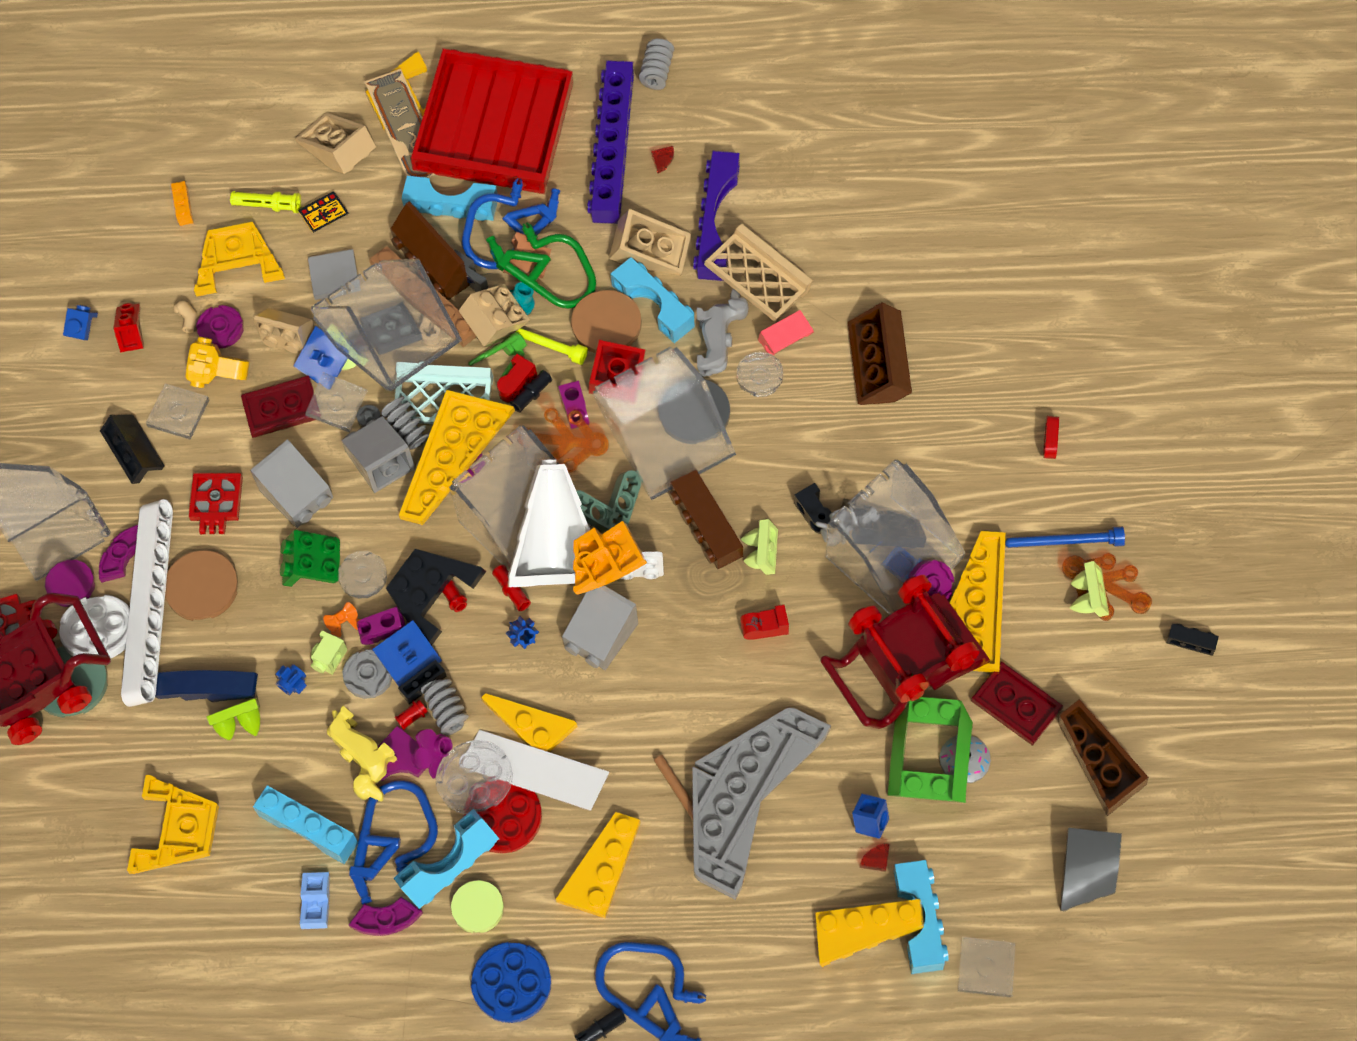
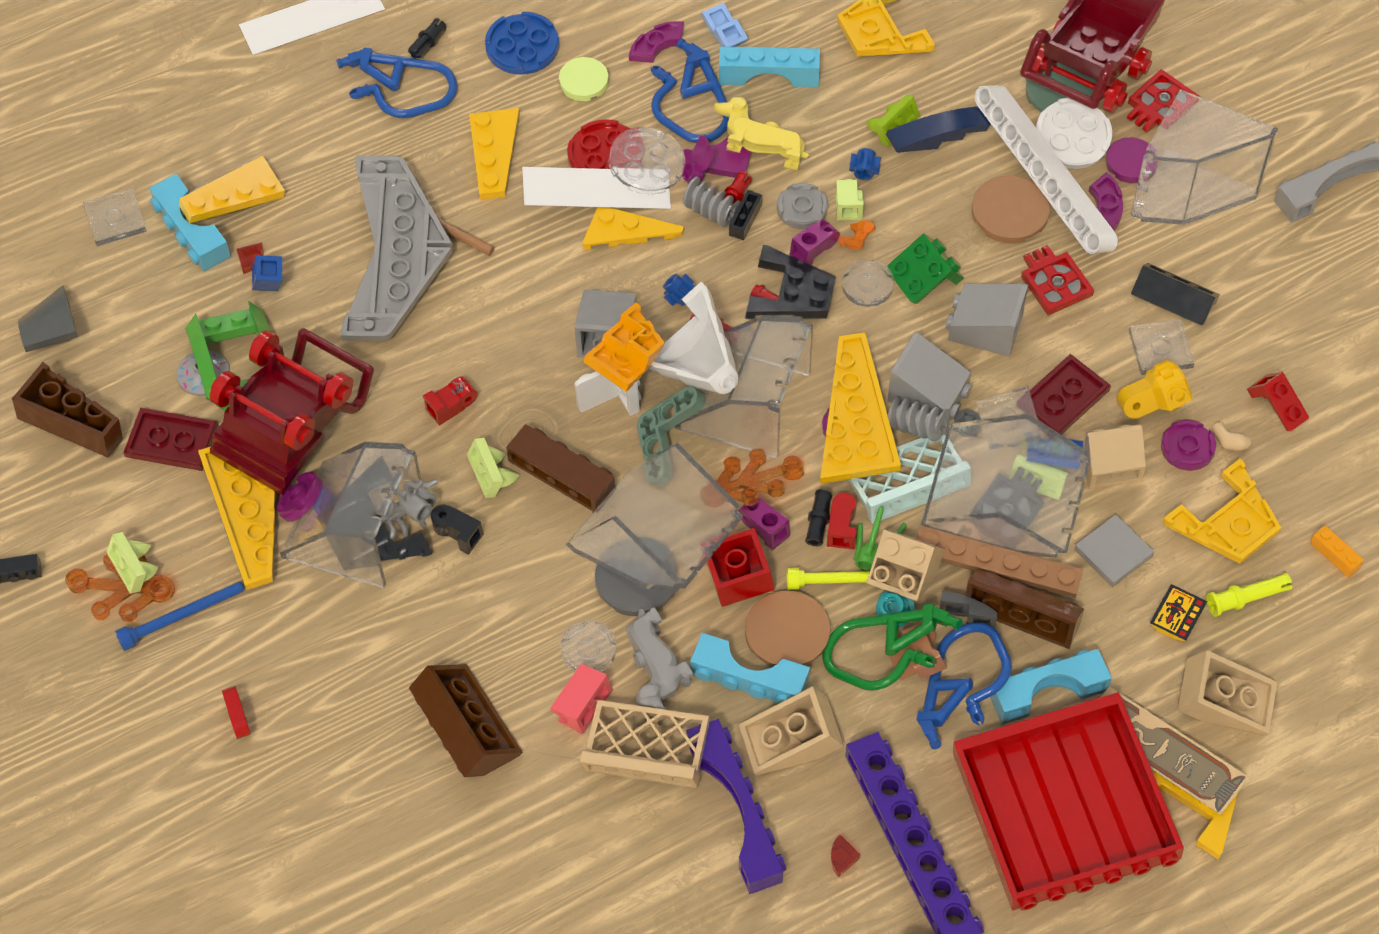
camera: 150 degrees right, 5 degrees down
blue bracket [63,305,98,340] -> none
blue piece [372,620,442,687] -> none
medium azure arch [394,808,499,909] -> none

